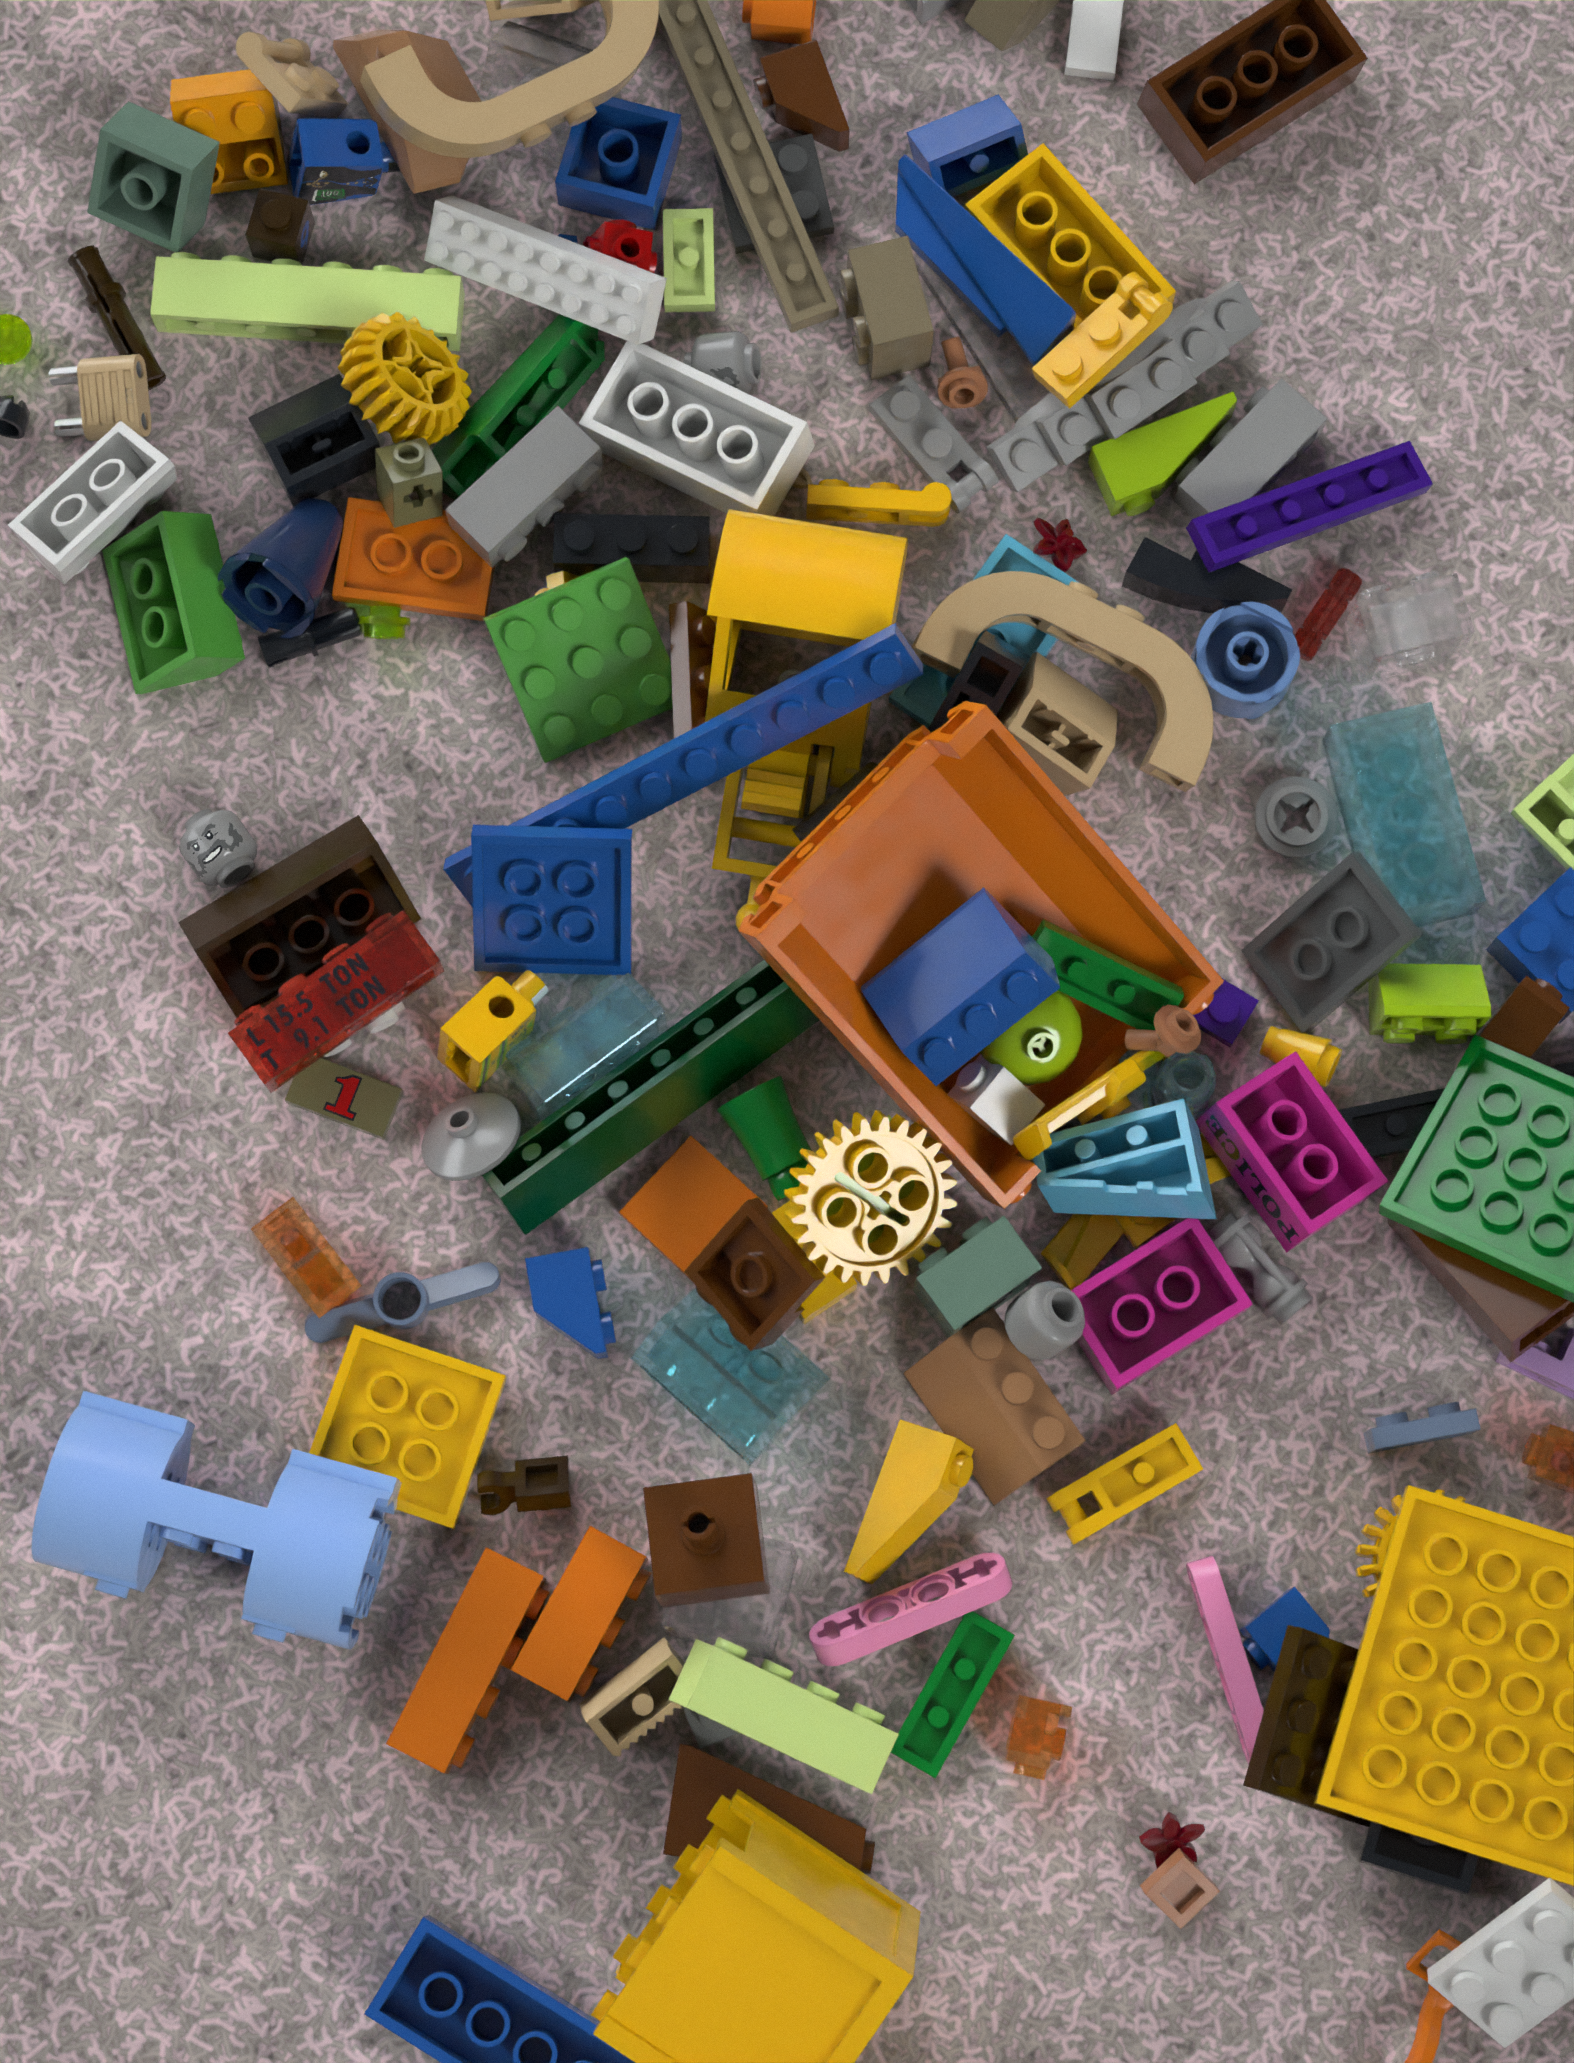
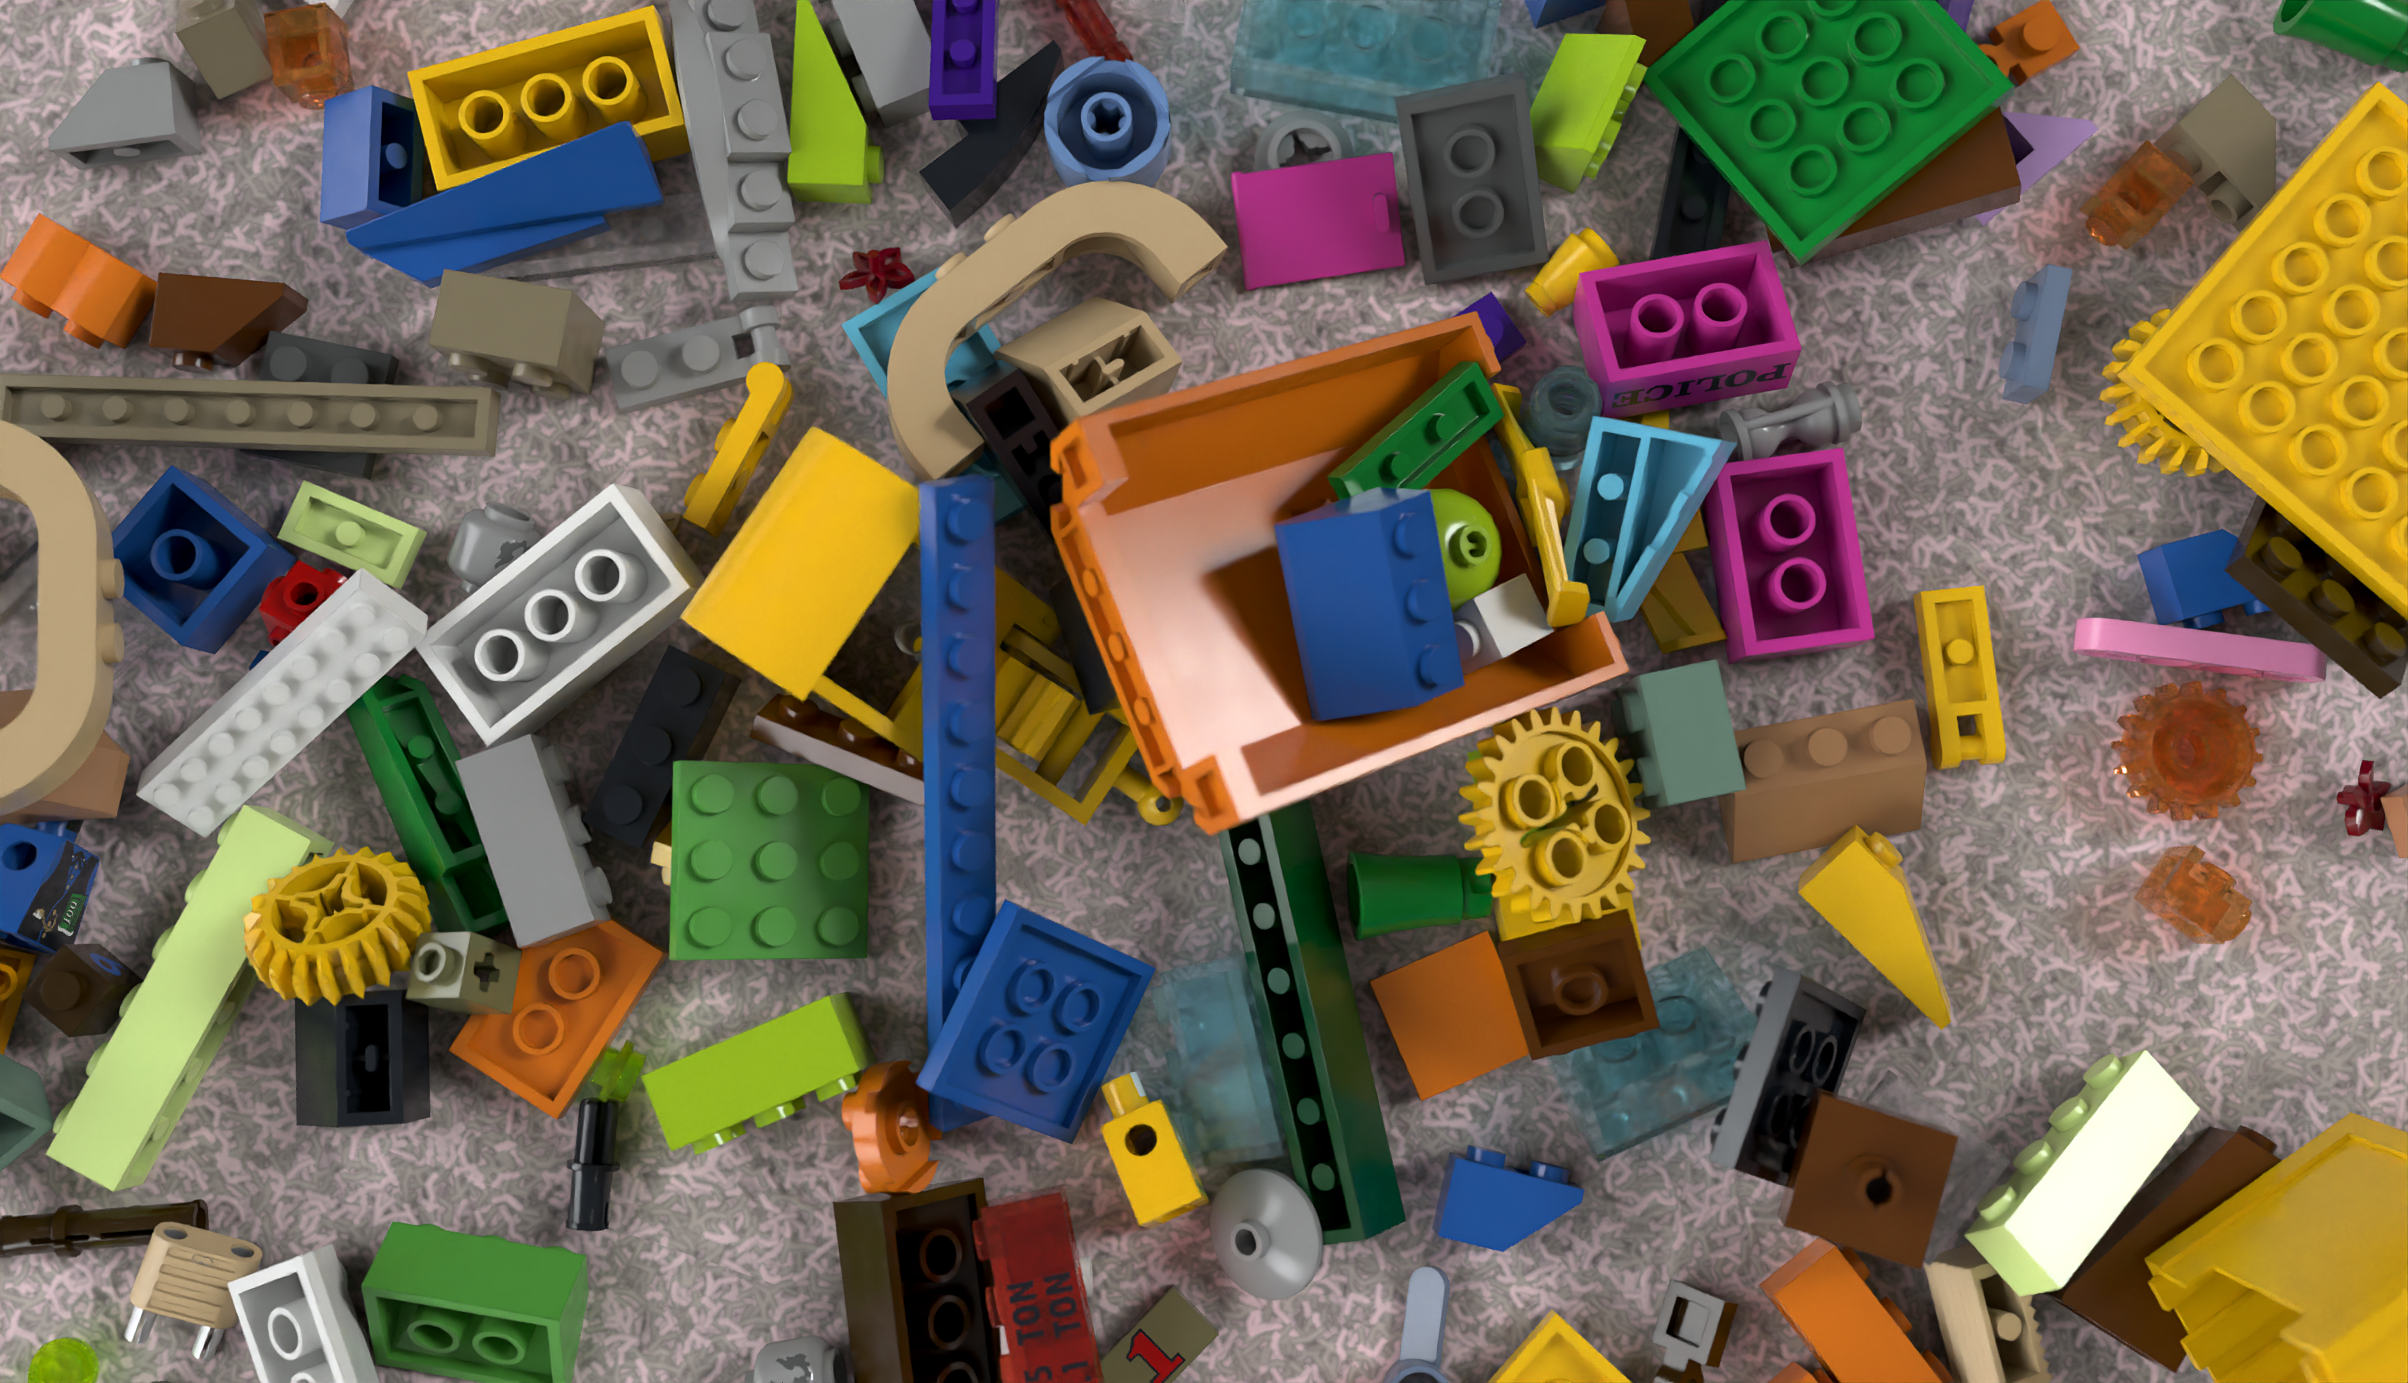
camera: 65 degrees left, 5 degrees up
dark blue cone [218,498,344,638] -> none
bright pink beam [809,1553,1012,1666] -> none
green plate [890,1611,1015,1779] -> none
nougat plate [937,337,988,409] -> none
light grey head [1004,1281,1085,1360] -> none
yellow plate [1032,272,1173,409] -> none
nougat plate [1125,1005,1201,1058] -> none
none -> clear orange brick [263,2,355,110]
none -> lime brick [641,991,878,1155]
none -> orange plate [841,1060,942,1196]
none -> dark pink container [1230,151,1405,291]
none -> black plate [1709,966,1867,1187]
none -> clear orange gear [2111,681,2263,822]

